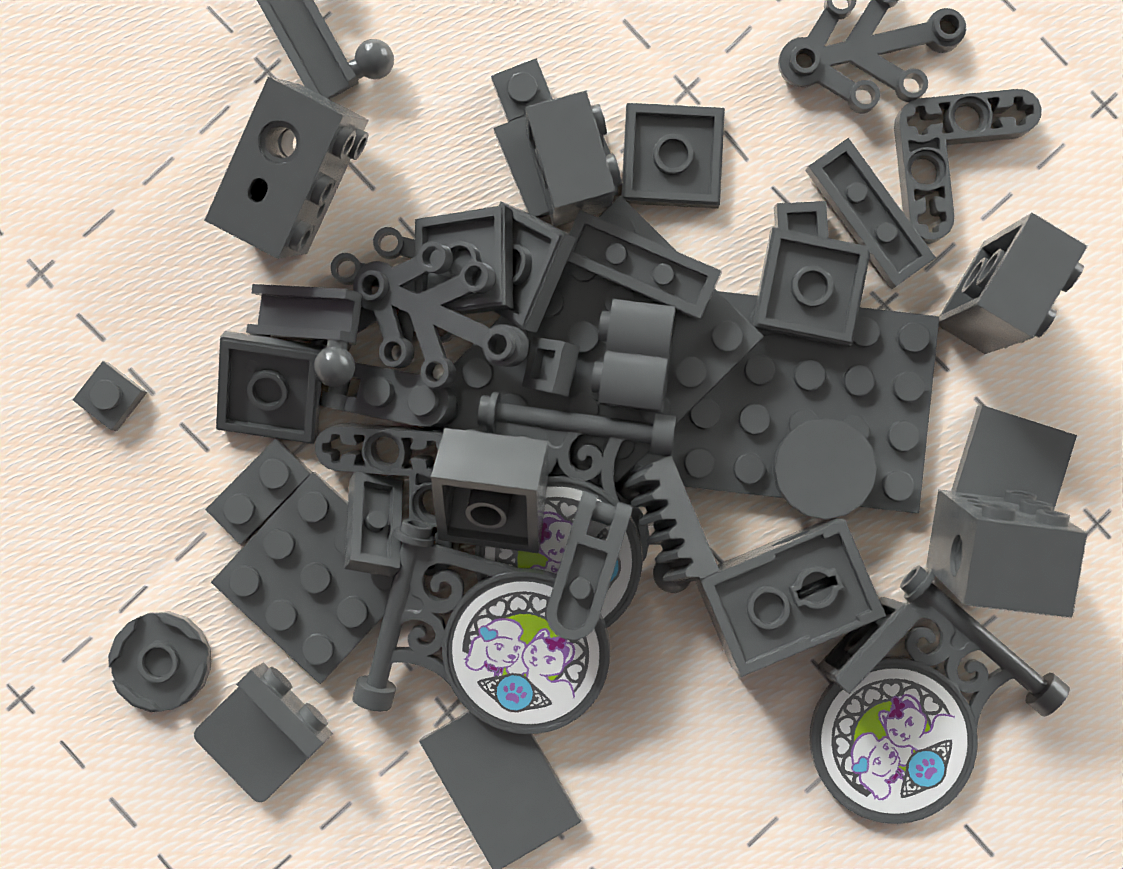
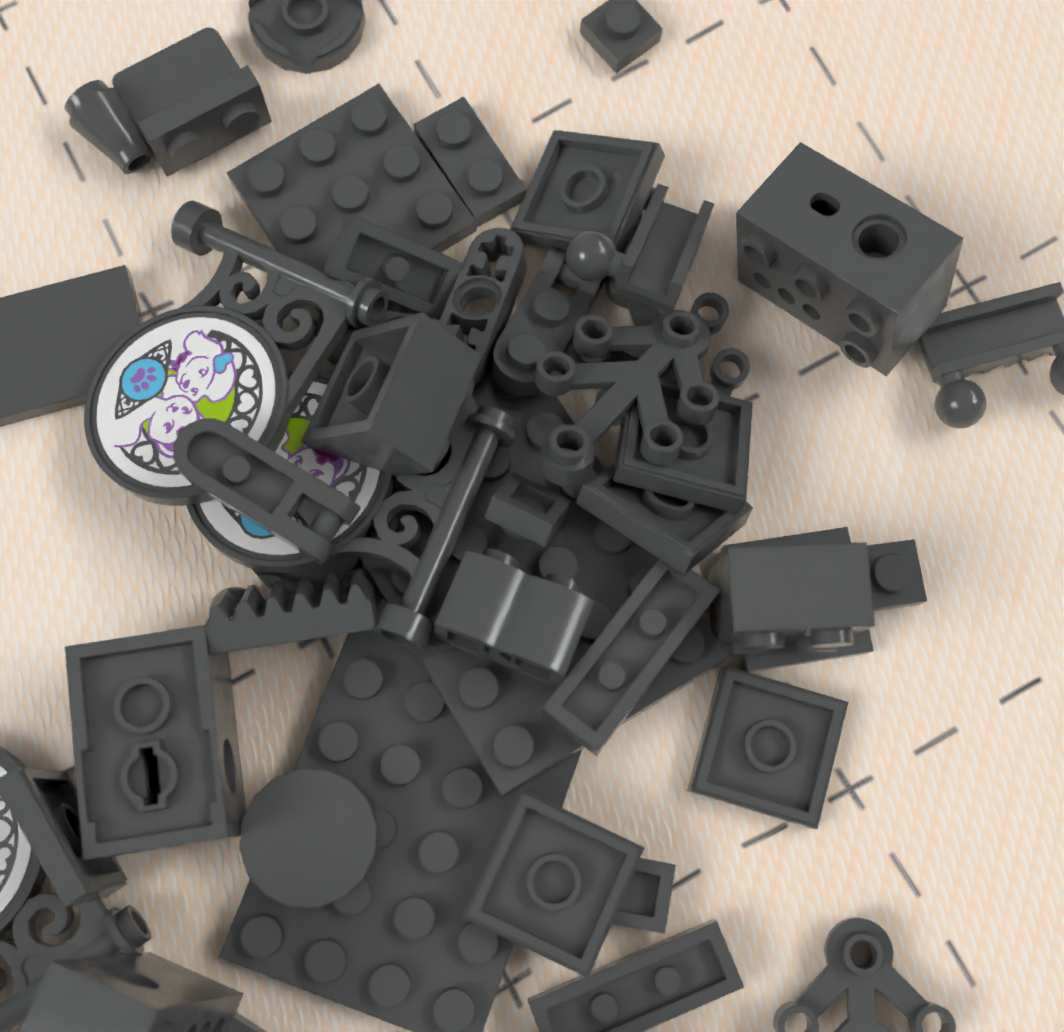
camera: 100 degrees right, 10 degrees down
none -> dark grey cone [65,80,153,174]

